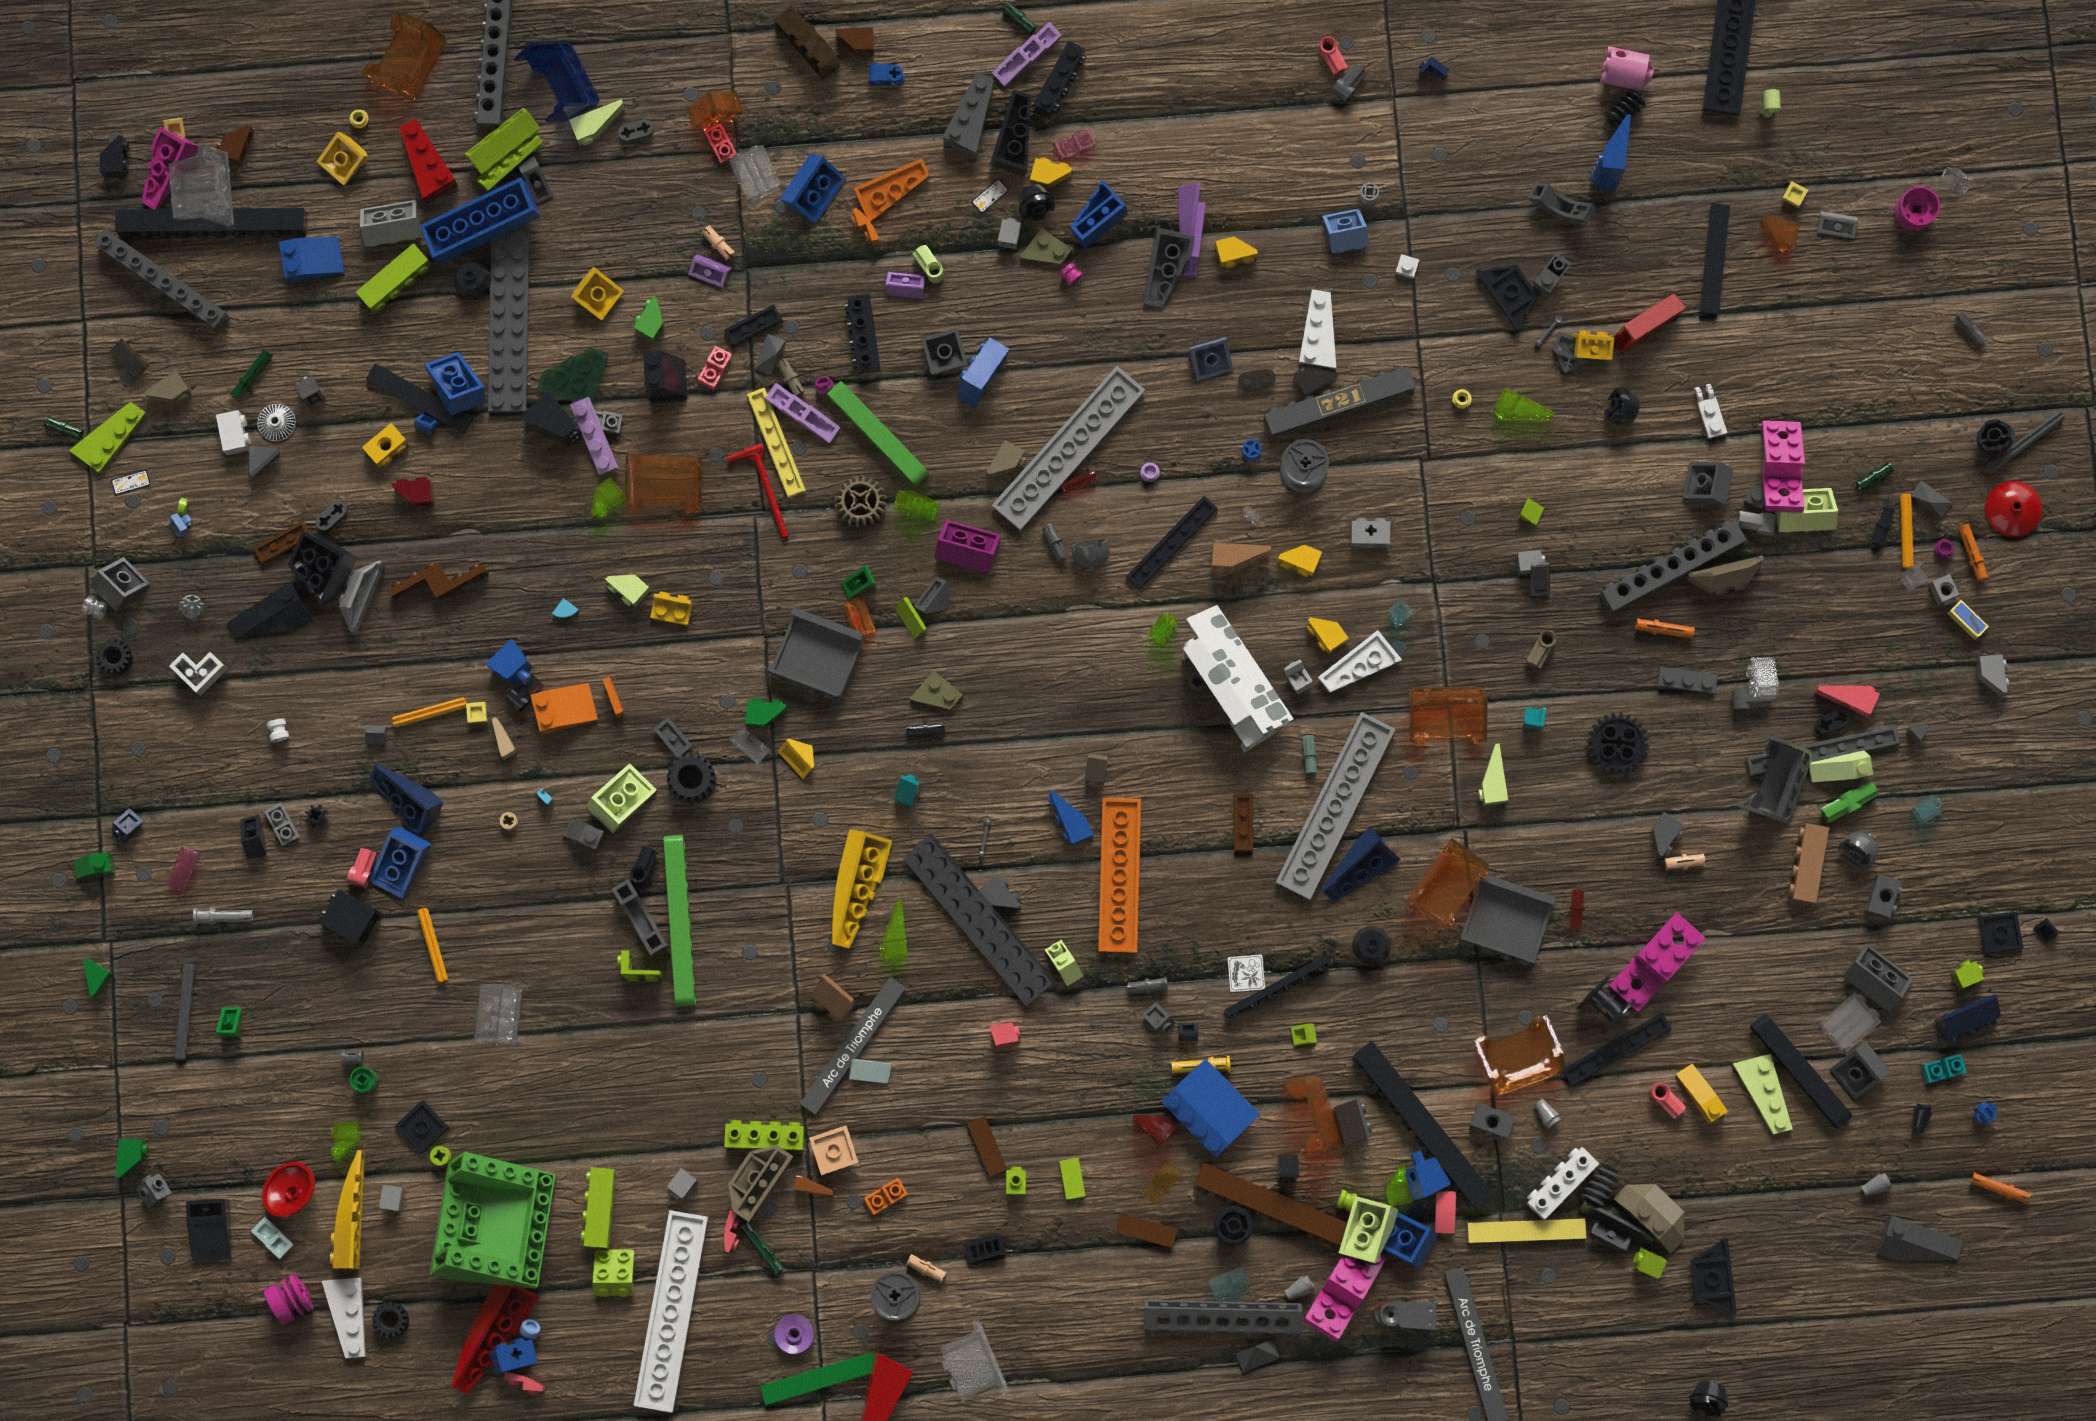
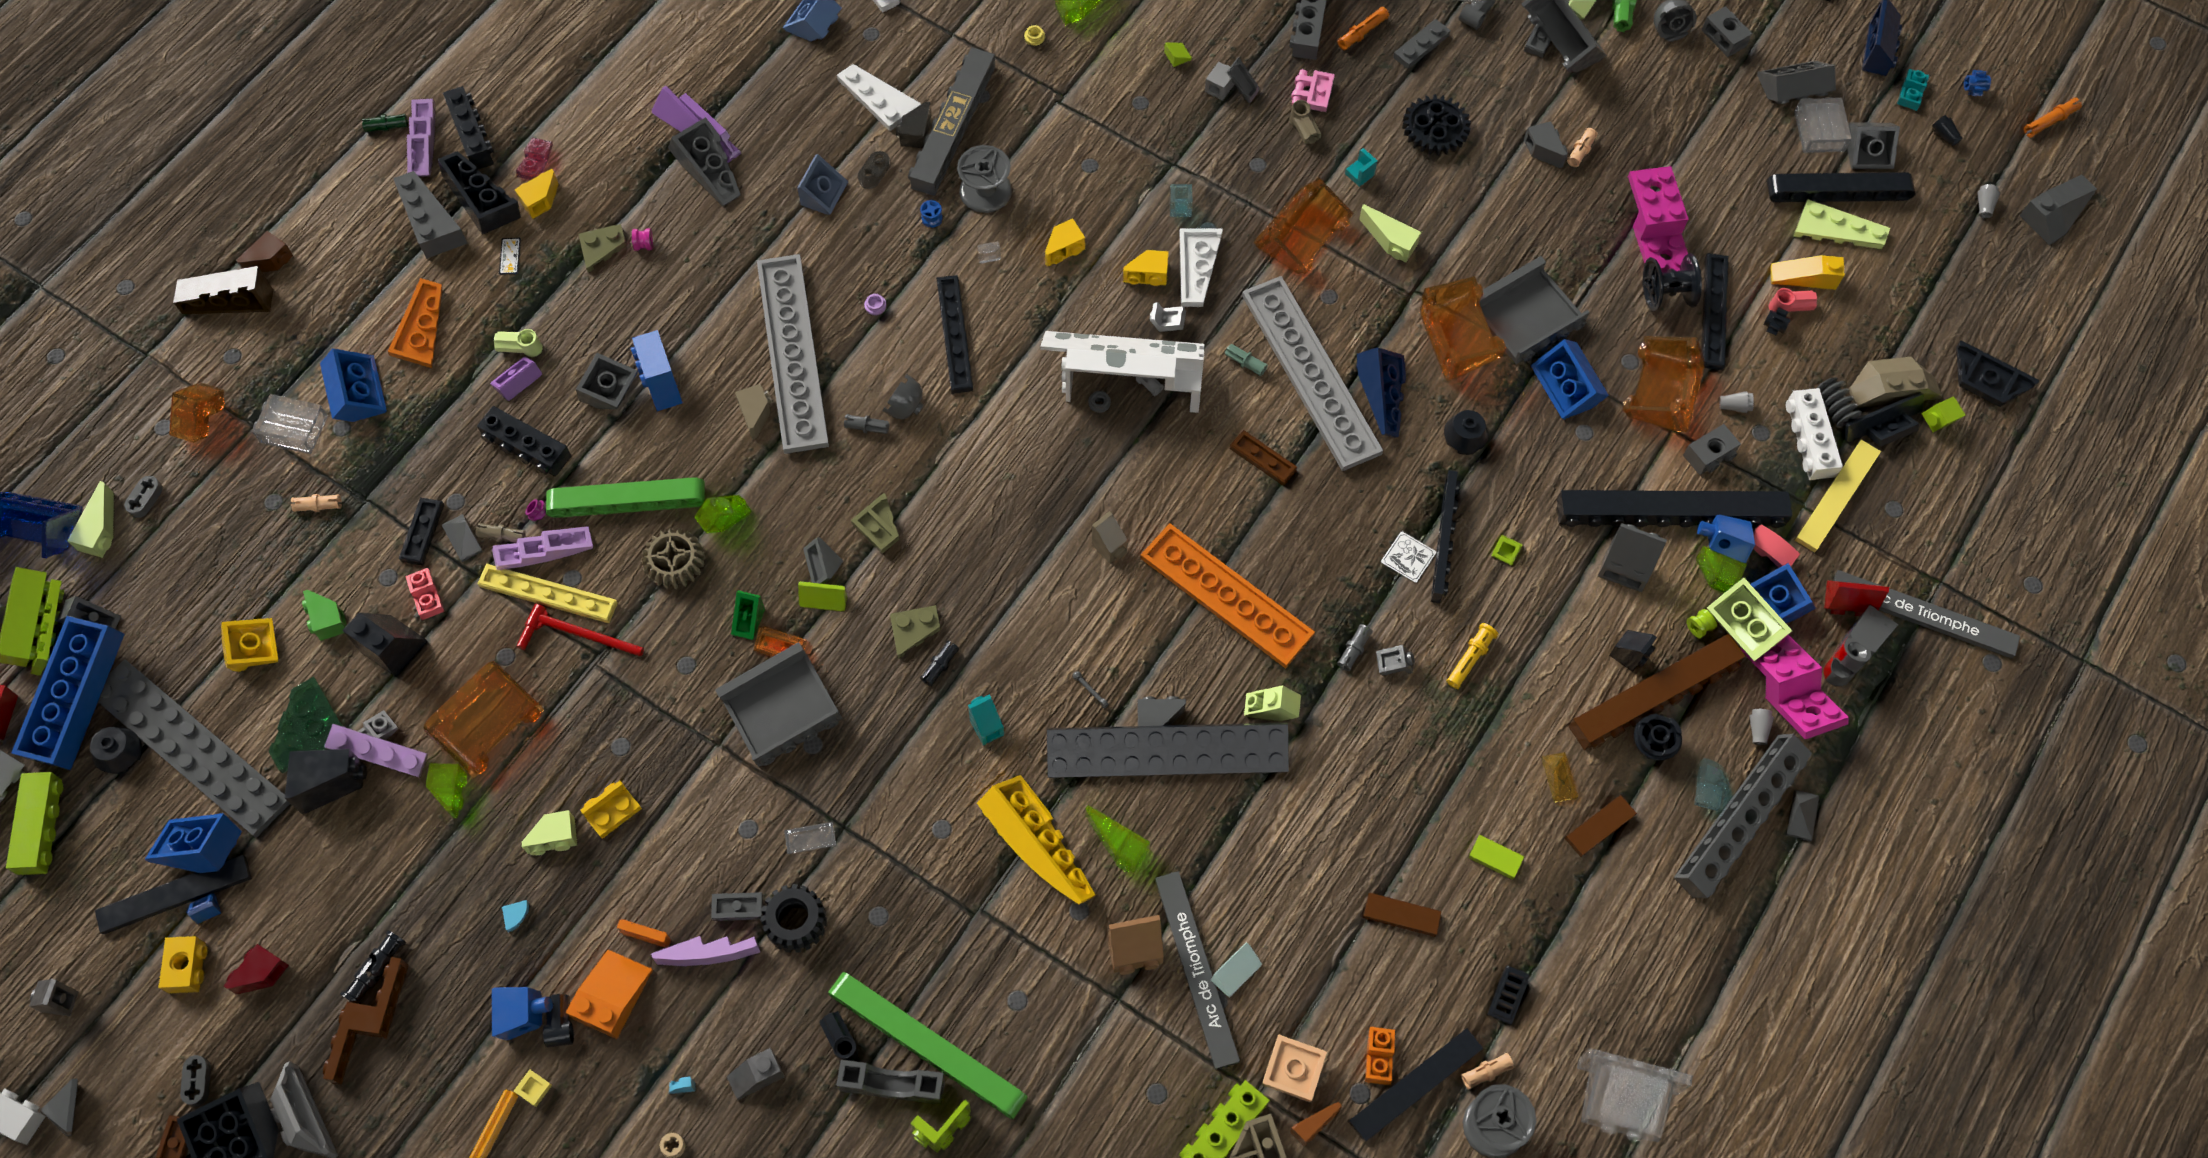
camera: 55 degrees left, 15 degrees down
dish [258,404,296,441] -> none
tan slope [492,718,517,760] -> none
yellowish green slope [586,763,657,833] -> none
medium lavender slope [688,255,731,288] -> none
coral slope [704,123,737,164] -> none
green slope [745,698,787,728] -> none
yellow slope [777,739,814,779] -> none
orange slope [851,208,880,246] -> none
blue piece [868,63,905,86] -> none
magenta slope [934,520,1001,573] -> none
coral slope [990,1023,1021,1050] -> none
light grey brick [998,218,1021,249] -> none
lime brick [1006,1167,1026,1195] -> none
black cone [1019,184,1055,221] -> none
blue slope [1047,790,1094,846] -> none
clear red axle [1061,471,1097,493] -> none
blue wedge [1070,180,1128,249] -> none
clear red slope [1132,1115,1177,1146] -> none
clear neon green slope [1148,612,1178,648] -> none
blue slope [1161,1058,1260,1158] -> none
black slope [1178,1023,1198,1041] -> none
medium nougat slope [1211,543,1271,576] -> none
yellow slope [1215,237,1258,268] -> none
clear orange windscreen [1282,1075,1342,1159] -> none
light grey brick [1350,518,1390,548] -> none
clear red axle [1569,890,1585,929] -> none
black cone [1689,1381,1728,1417] -> none
medium nougat brick [1788,823,1829,905] -> none
lime brick [1951,960,1984,990] -> none
none -> black piece [340,930,407,1004]
none -> lavender slope [651,936,760,966]
none -> olive wing [851,493,899,554]
none -> bright pink plate [1291,70,1334,112]
none -> black tile [1349,1028,1483,1143]
none -> blue slope [1531,339,1609,419]
none -> black gear [1763,308,1791,336]
none -> red slope [1824,580,1889,616]

